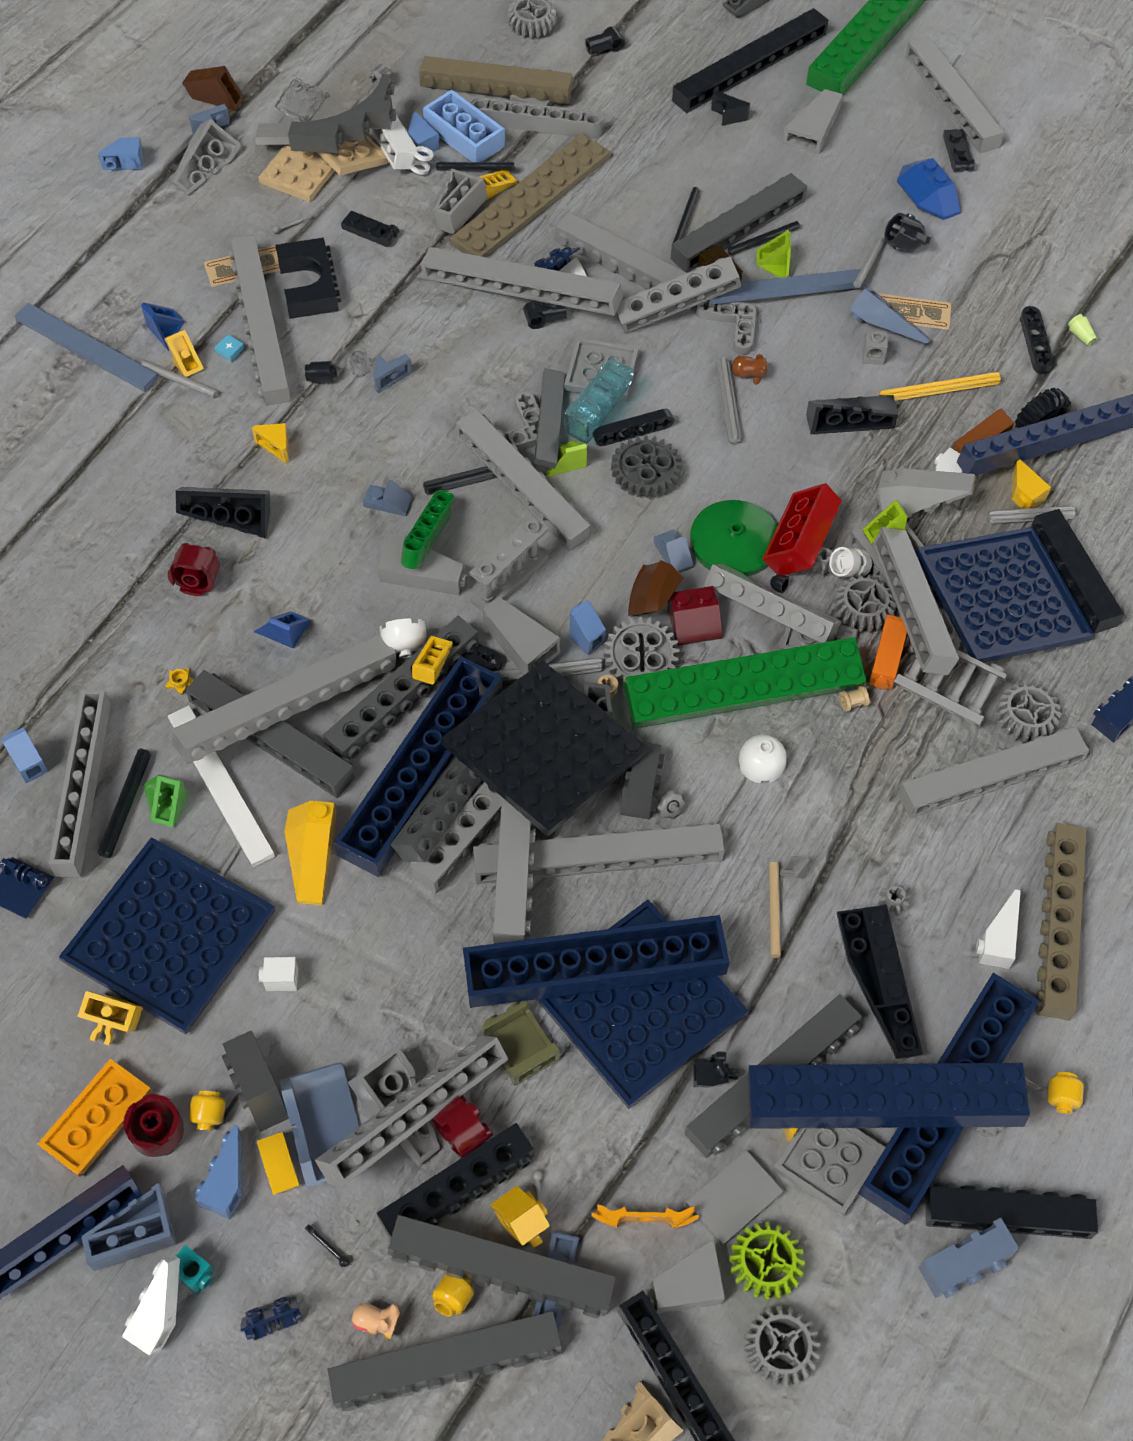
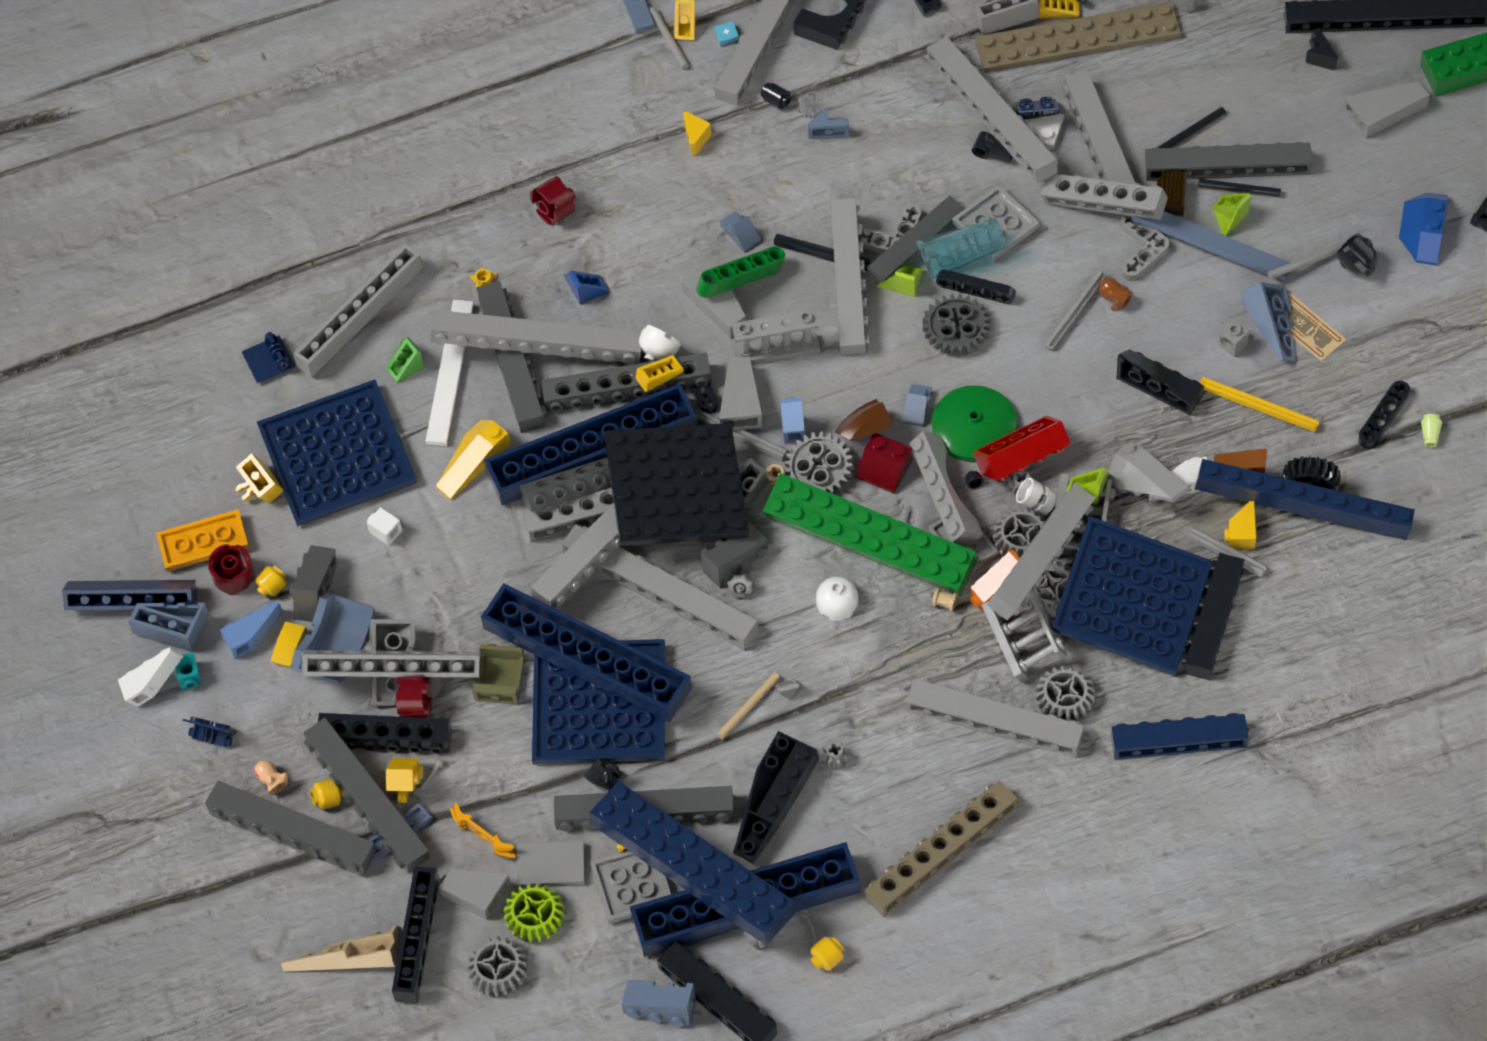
camera: 45 degrees right, 0 degrees up
medium blue slope [1,727,48,783] -> none
black axle [98,748,151,858] -> none
black wedge [175,487,270,539] -> none
black hinge [305,1224,350,1267] -> none
white slope [976,889,1020,969] -> none

